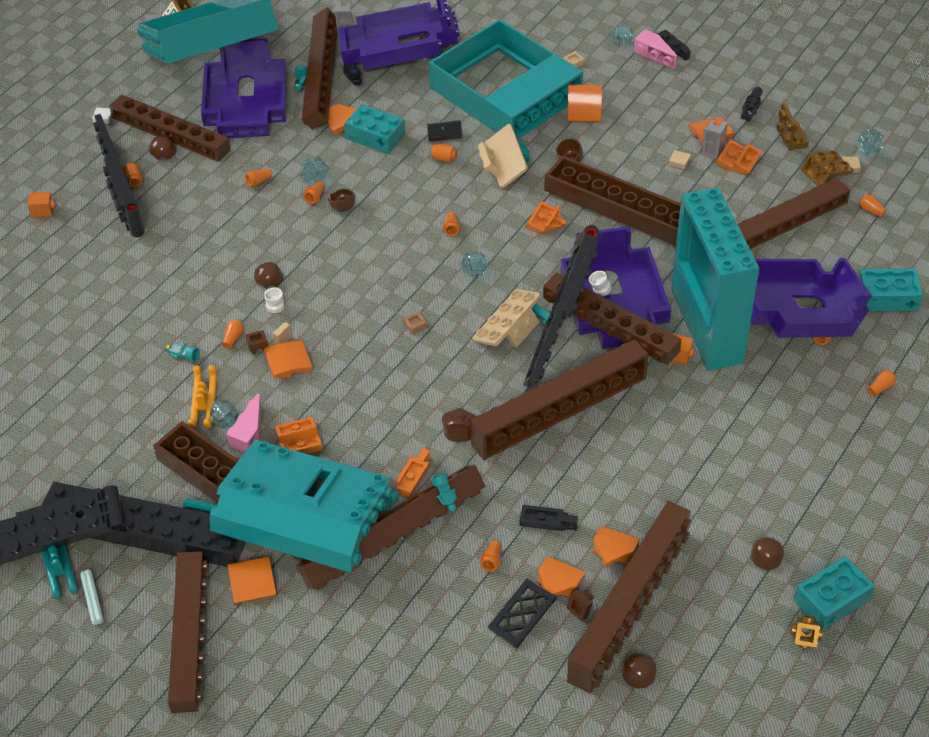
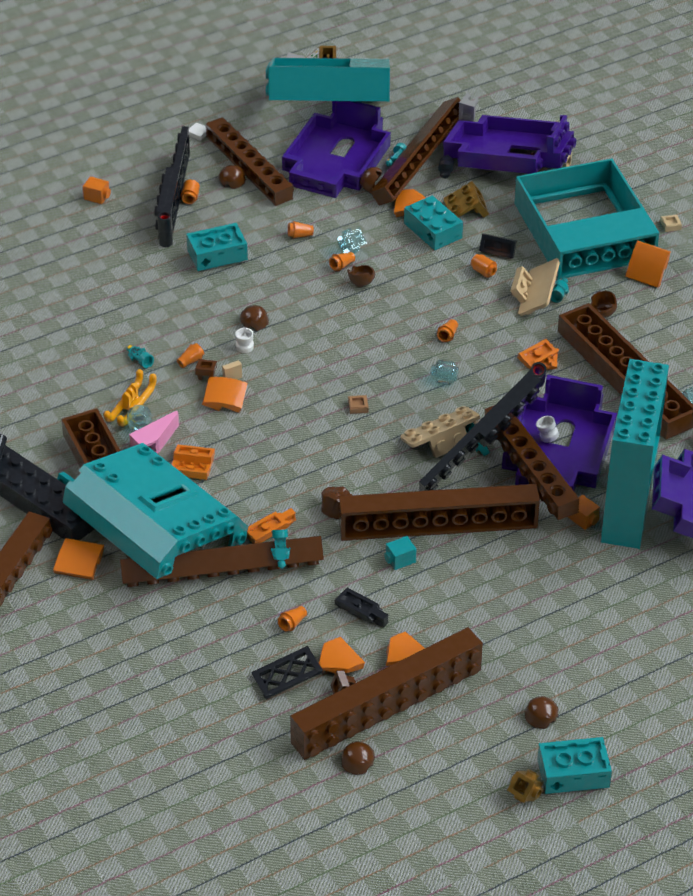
camera: 25 degrees right, 5 degrees down
none -> teal piece [186,223,248,271]
none -> reddish brown hair [360,167,382,194]
none -> teal brick [384,536,417,570]
none -> pearl gold bracket [444,181,489,218]

